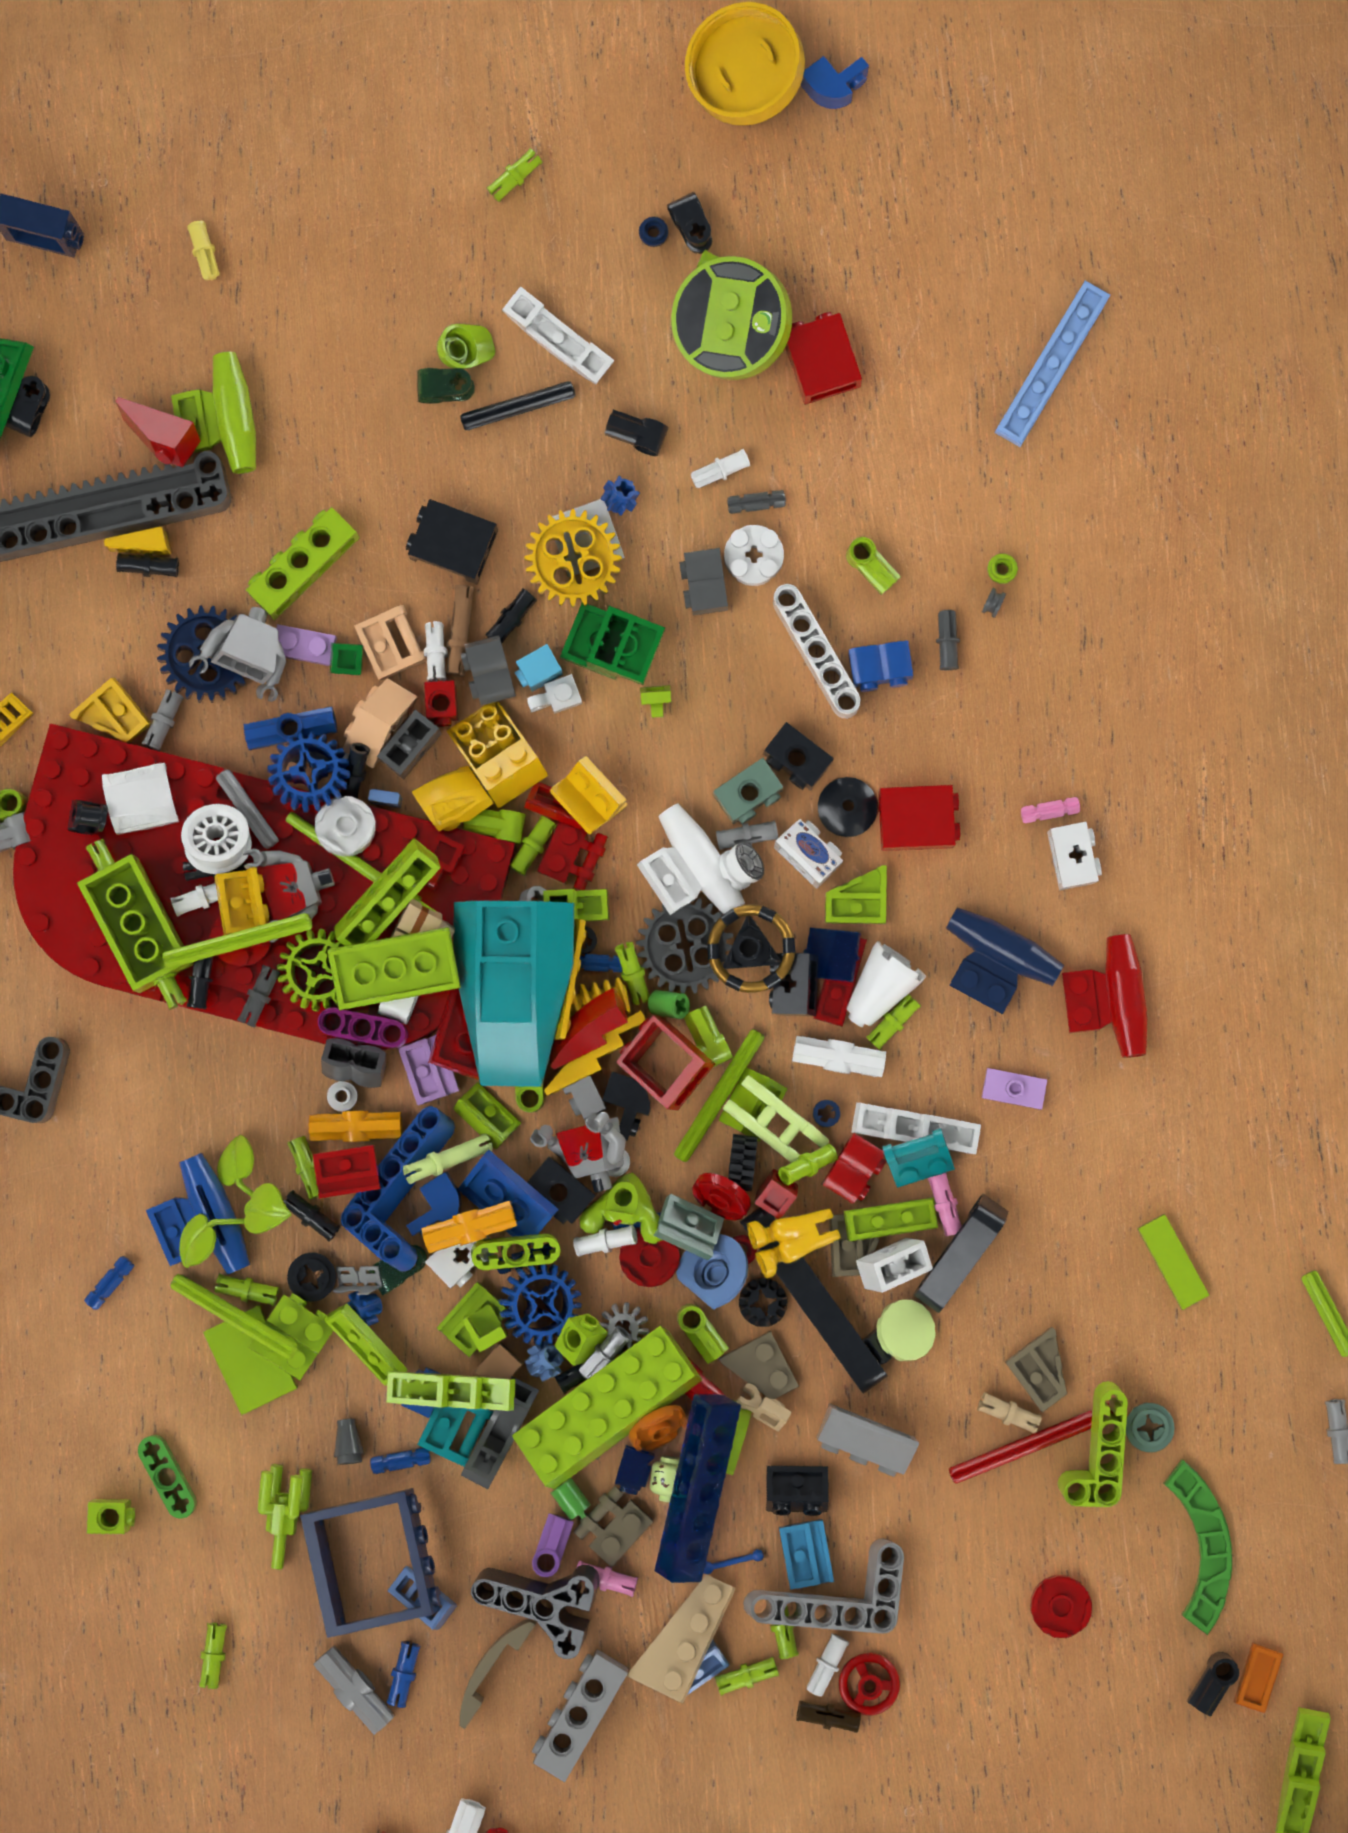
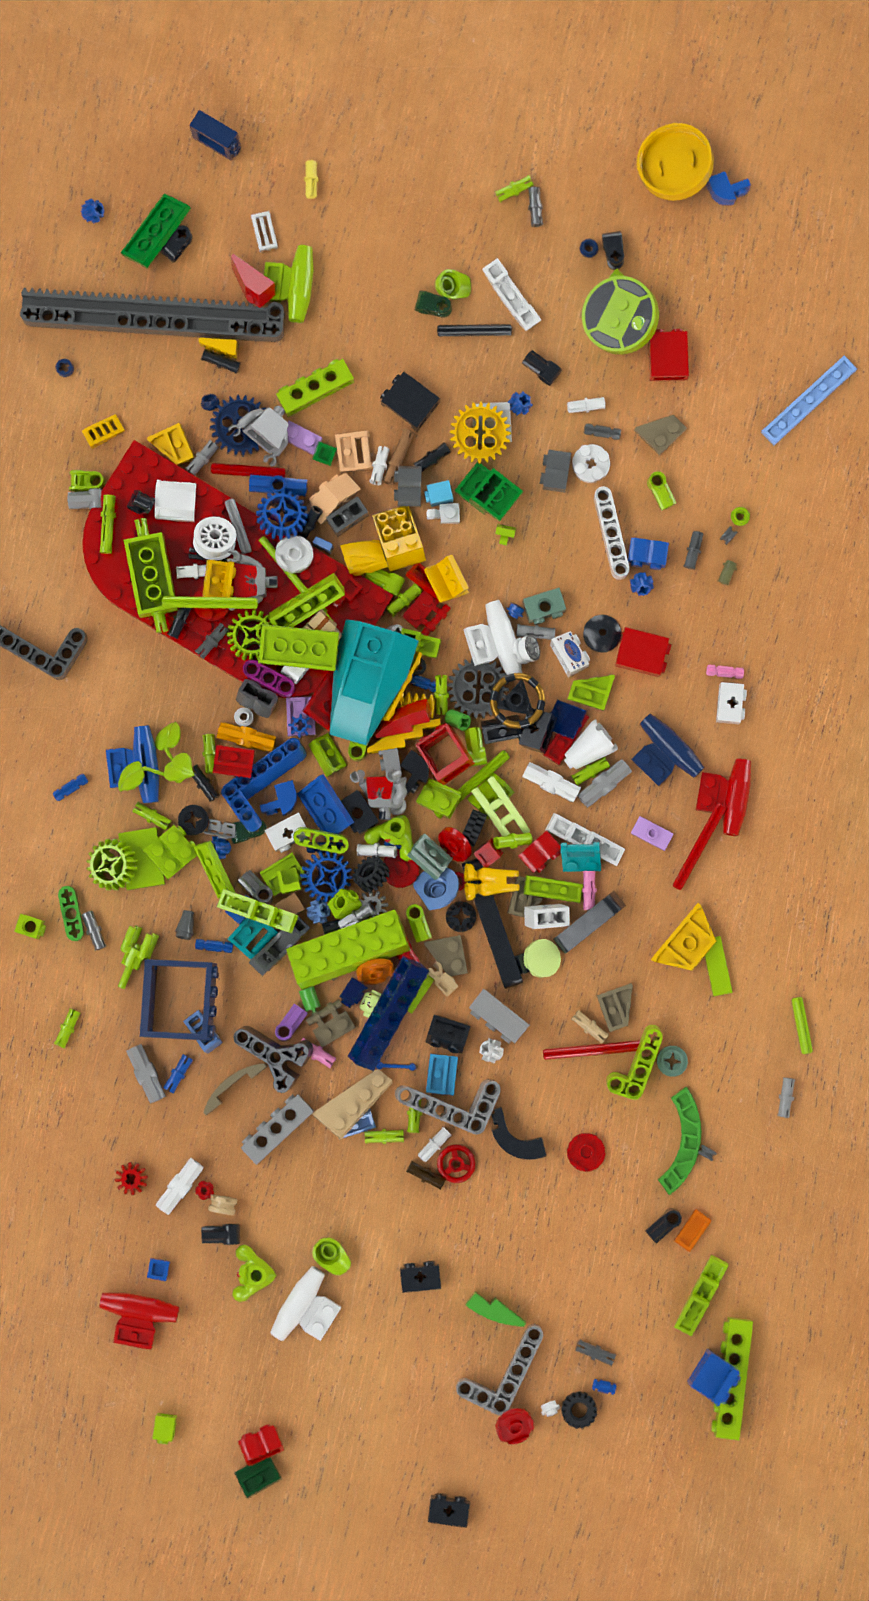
camera: 15 degrees right, 0 degrees up
lime axle [170,1274,298,1358] -> none
yellowish green pin [403,1134,493,1184] -> none
light orange piece [421,1201,518,1253] -> none
red brick [424,680,459,727] -> none
black brick [763,722,834,791] -> none
dark blue bush [813,1100,840,1127] -> none
none -> flat silver pin [81,911,106,951]
none -> lime gear [86,839,138,890]
none -> lime pin [100,495,116,554]
none -> dark blue plate [201,394,220,411]
none -> red axle [211,463,286,478]
none -> flat silver piece [238,870,273,905]
none -> white tile [251,211,278,253]
none -> blue gear [288,714,312,738]
none -> black tyre [352,856,390,893]
none -> lime plate [416,778,463,819]
none -> white gear [480,1038,504,1063]
none -> black slope [481,715,522,744]
none -> black arch [491,1107,547,1160]
none -> blue plate [506,603,524,619]
none -> flat silver pin [528,187,543,227]
none -> light grey piece [577,759,632,808]
none -> blue gear [630,572,654,596]
none -> dark tan wing [634,415,687,456]
none -> yellow wing [650,903,717,971]
none -> red axle [673,803,726,890]
none -> dark grey bush [697,1145,717,1162]
none -> olive pin [718,560,737,586]

